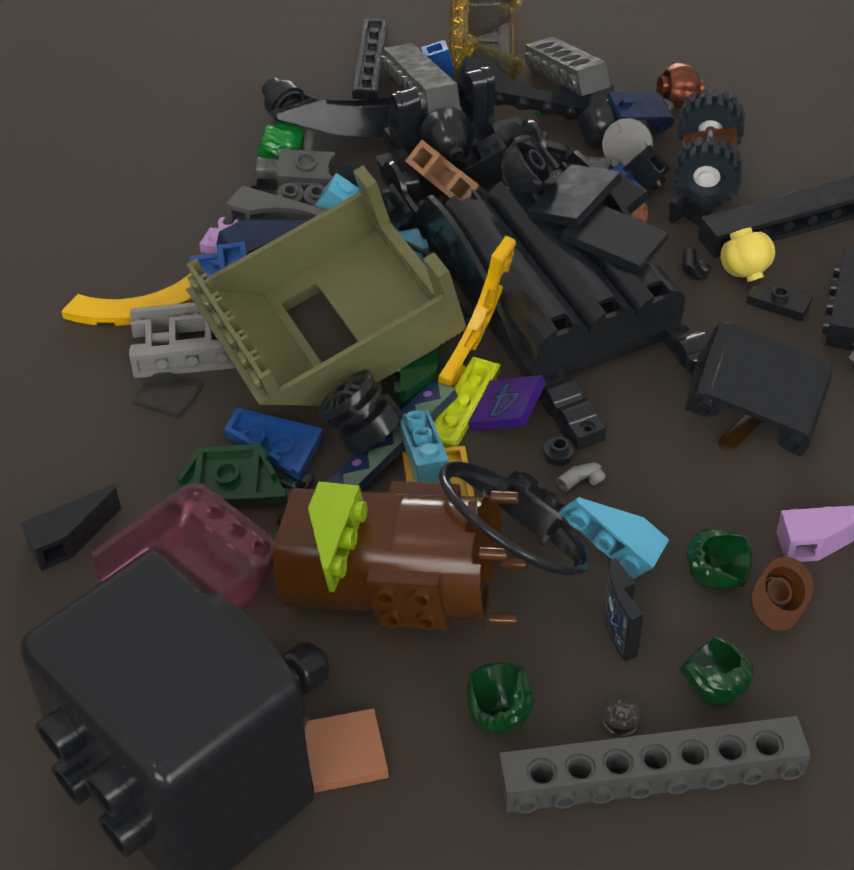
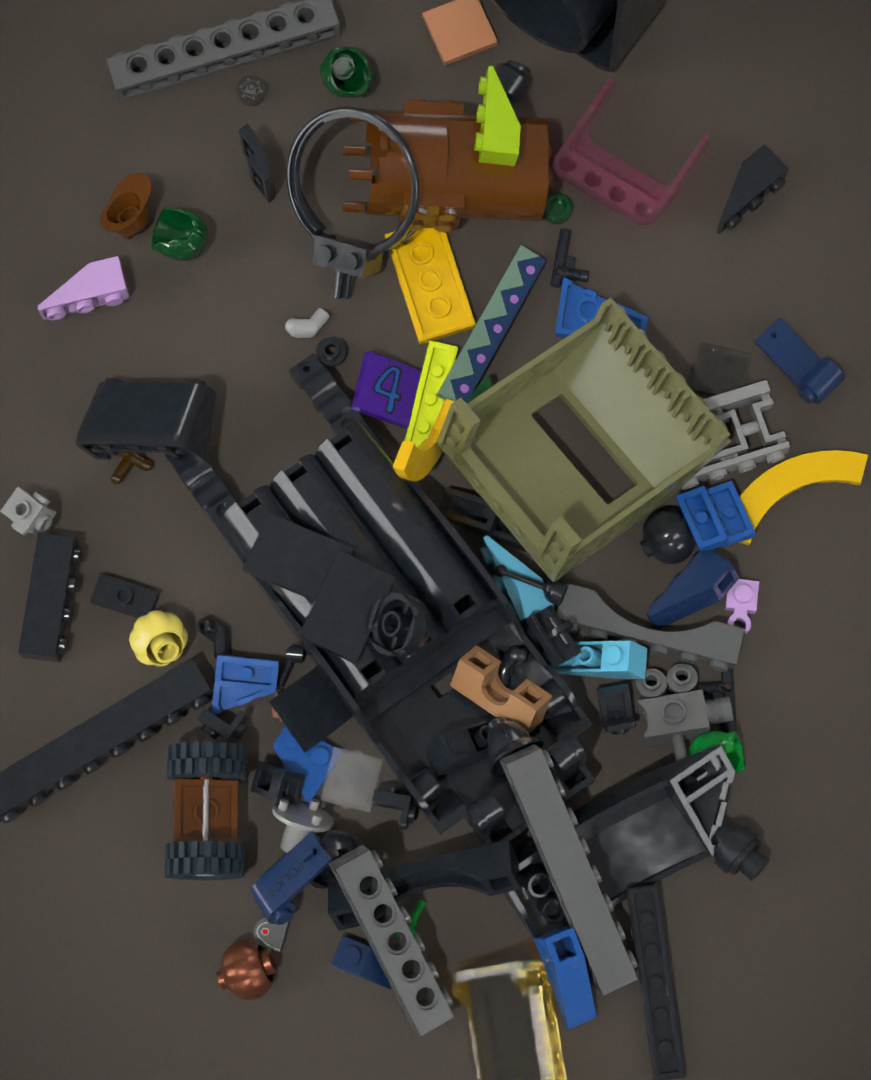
camera: 170 degrees right, 30 degrees up
dark green wing [162,444,288,509] -> none
black wheel [318,369,403,454] -> none
medium azure slope [399,410,451,484] -> none
medium azure slope [559,497,669,579] -> none
dark green hair [679,636,753,706] -> none
none -> blue wing [211,654,279,715]
none -> dark blue door [754,317,845,404]

